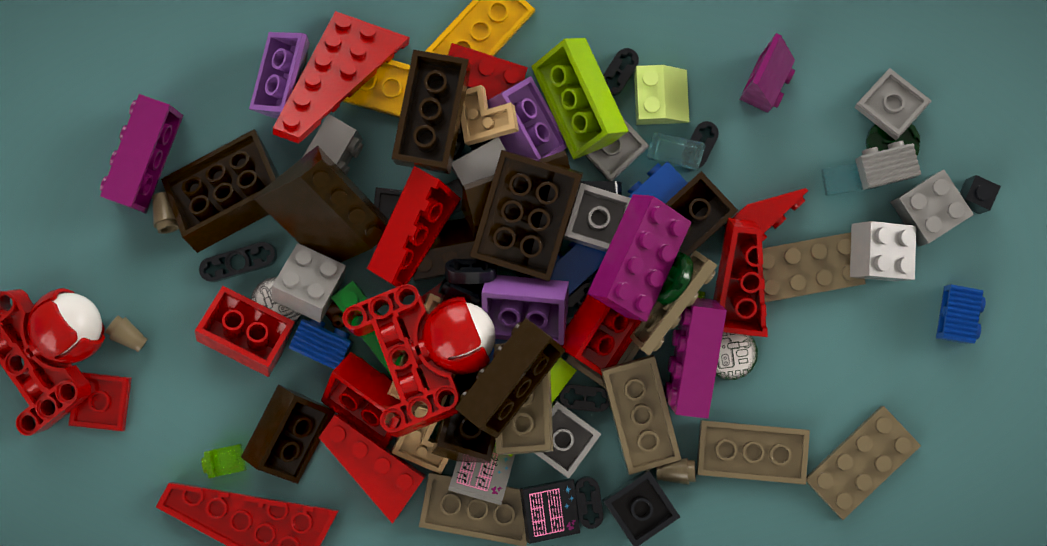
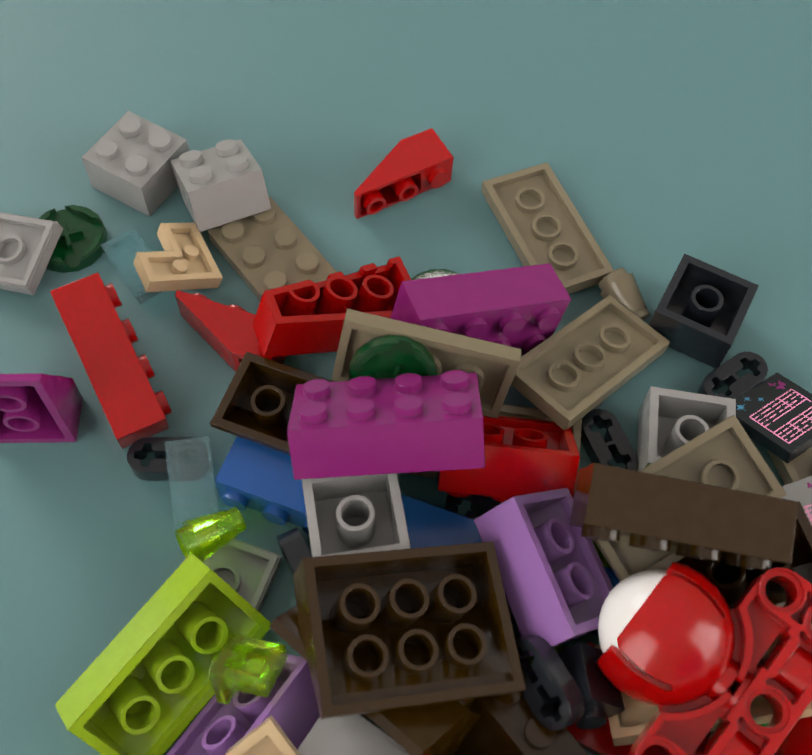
camera: 120 degrees left, 25 degrees down
black beam [603,48,639,96] -> none
yellowish green slope [634,65,689,125] -> none
dark tan plate [806,406,921,520] -> none
light grey brick [855,141,921,190] -> none
blue brick [936,284,986,344] -> none
black brick [960,175,1001,214] -> none
none -> red wedge [50,272,172,449]
none -> tan plate [133,223,223,292]
none -> clear neon green cone [174,506,246,562]
none -> clear neon green bracket [209,634,288,705]
none -> red slope [354,128,454,219]

